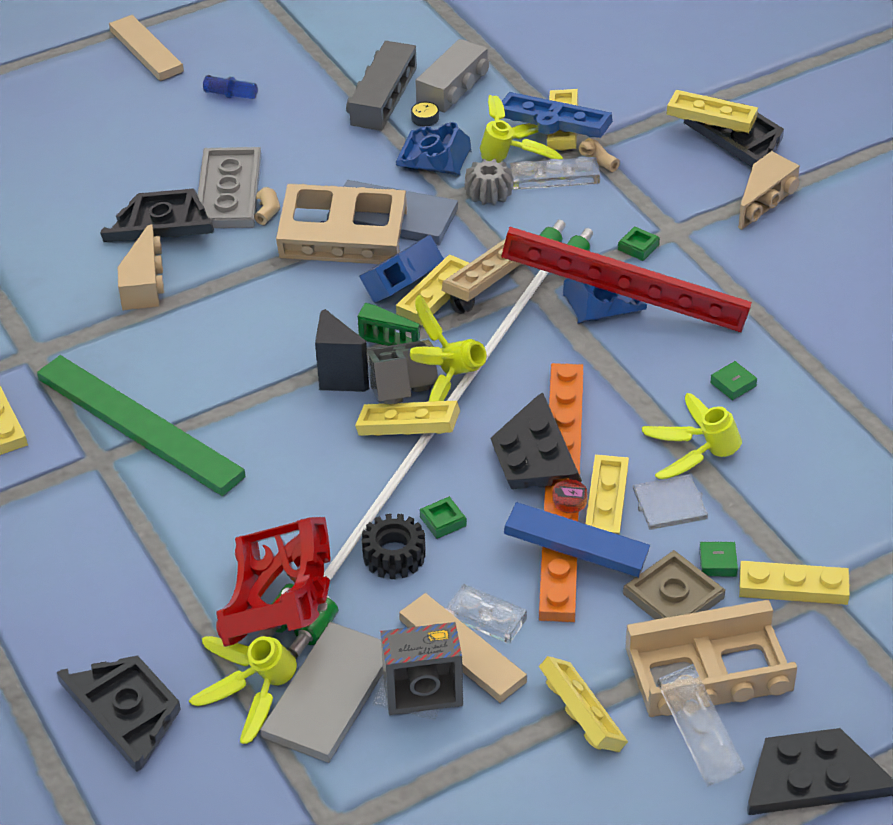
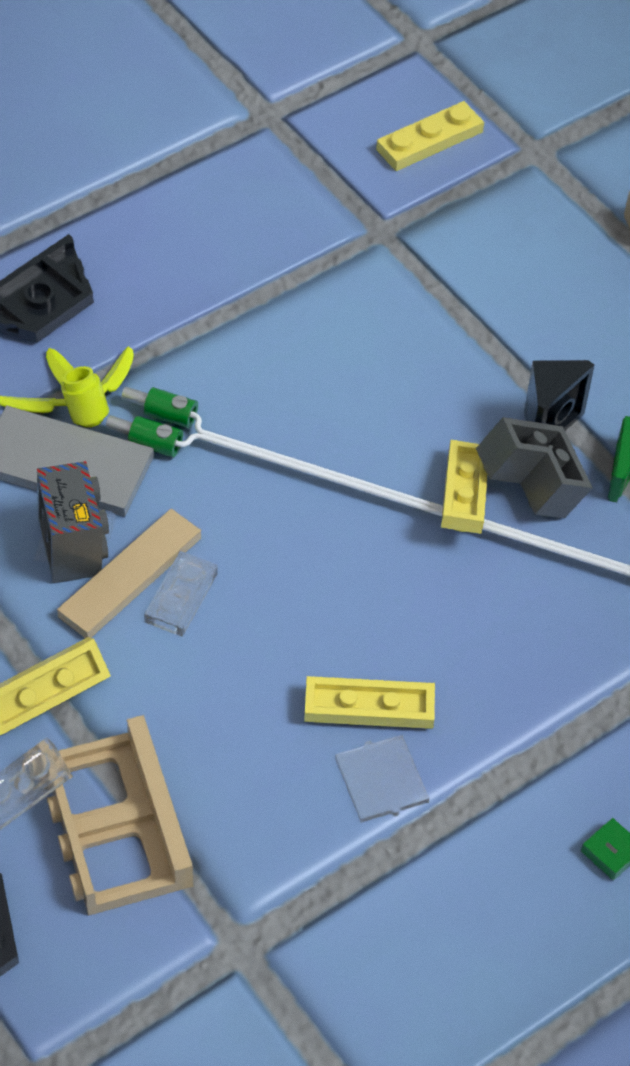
camera: 80 degrees right, 10 degrees up
green tile [37,355,246,496] -> none
red fence [216,517,331,647] -> none
black tyre [361,514,426,579] -> none
neon yellow plant [410,295,487,402] -> none
green tile [419,496,467,539] -> none
black wing [490,393,582,489] -> none
blue tile [504,502,650,578] -> none
orange plate [539,363,583,622] -> none
clear red tile [553,479,588,513] -> none
dark tan tile [623,550,726,620] -> none
neon yellow plant [641,393,742,479] -> none
green tile [699,542,738,577] -> none
light yellow plate [739,561,850,605] -> none

